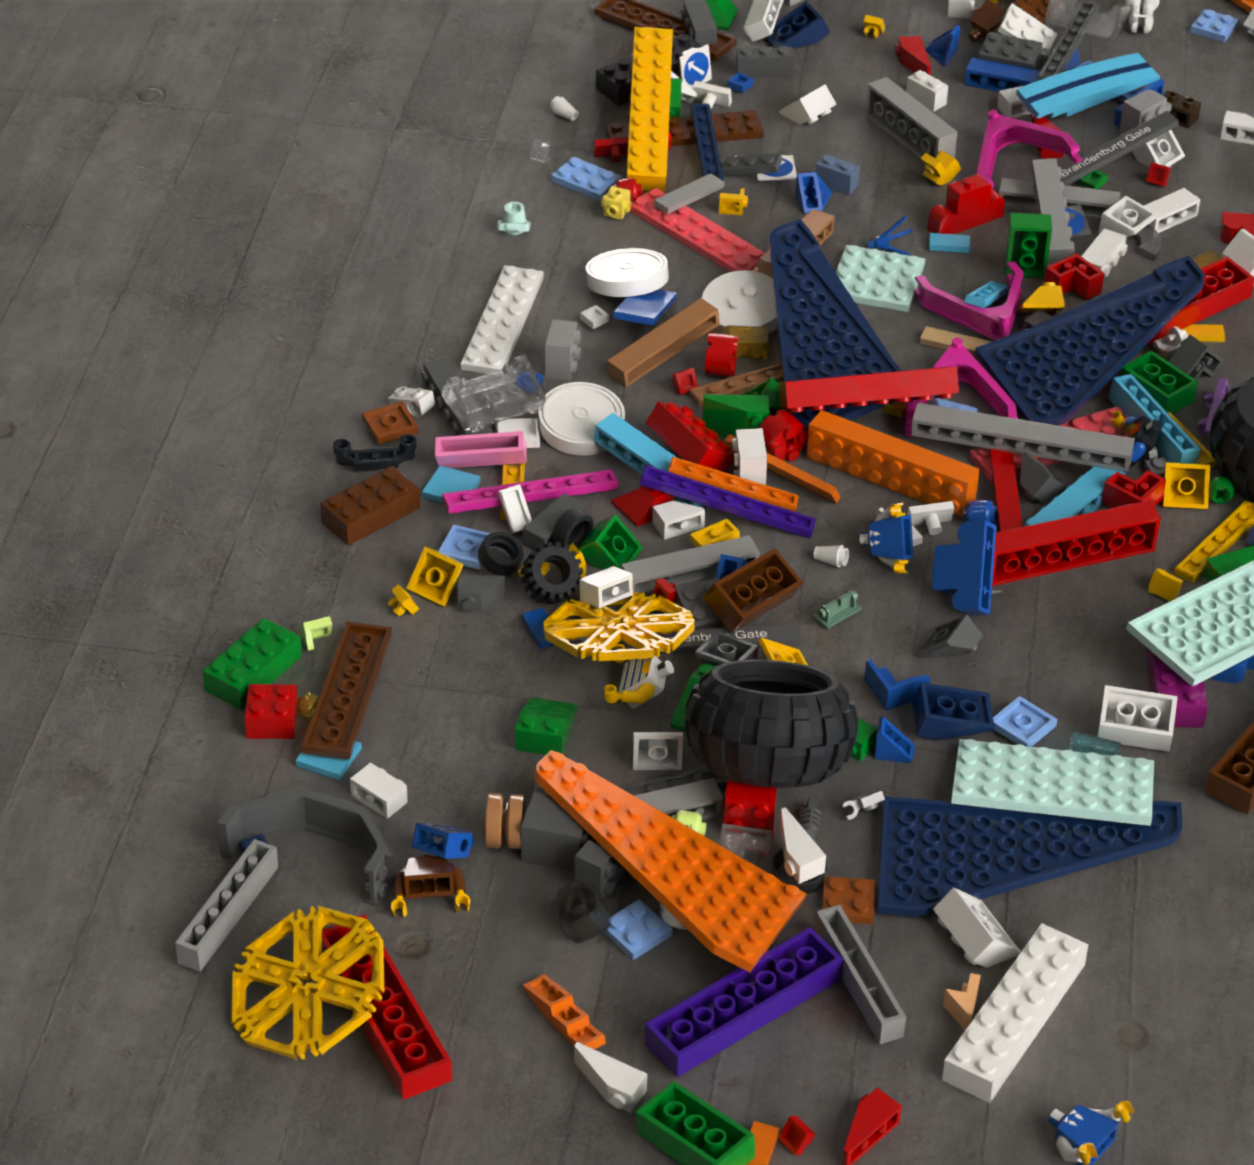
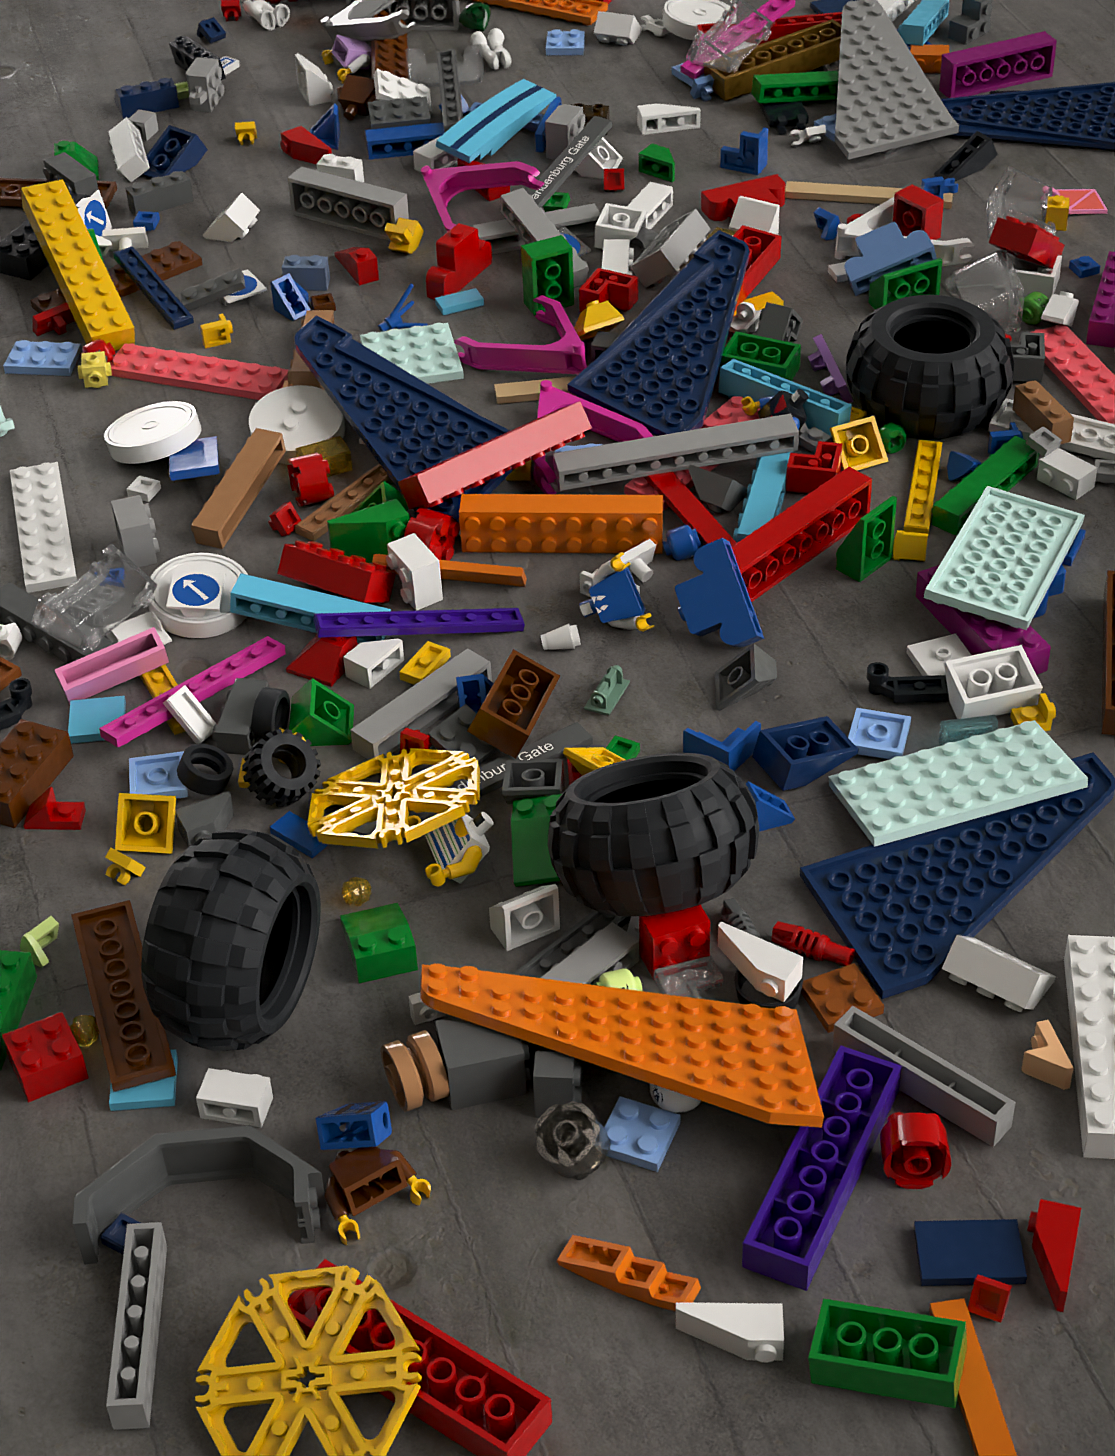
camera: 25 degrees left, 0 degrees up
white brick [580,566,633,608] -> none
light grey tile [654,173,724,214] -> none
orange tile [668,457,799,512] -> none
light grey plate [839,790,885,820] -> none
medium azure tile [964,281,1009,308] -> none
none -> red slope [24,787,86,830]
none -> black tyre [141,829,321,1051]
none -> piece [166,571,225,618]
none -> reddish brown tile [310,293,336,311]
none -> red slope [334,247,379,286]
none -> clear yellow plate [342,877,372,906]
none -> green plate [606,735,640,760]
none -> light grey brick [630,209,711,288]
none -> green slope [639,143,675,182]
none -> red hinge [772,921,855,966]
none -> green slope [836,496,897,582]
none -> black plate [866,662,949,703]
none -> red brick [880,1112,952,1189]
none -> white plate [906,634,972,676]
none -> dark blue tile [914,1219,1027,1286]
none -> yellow bracket [1010,693,1056,731]

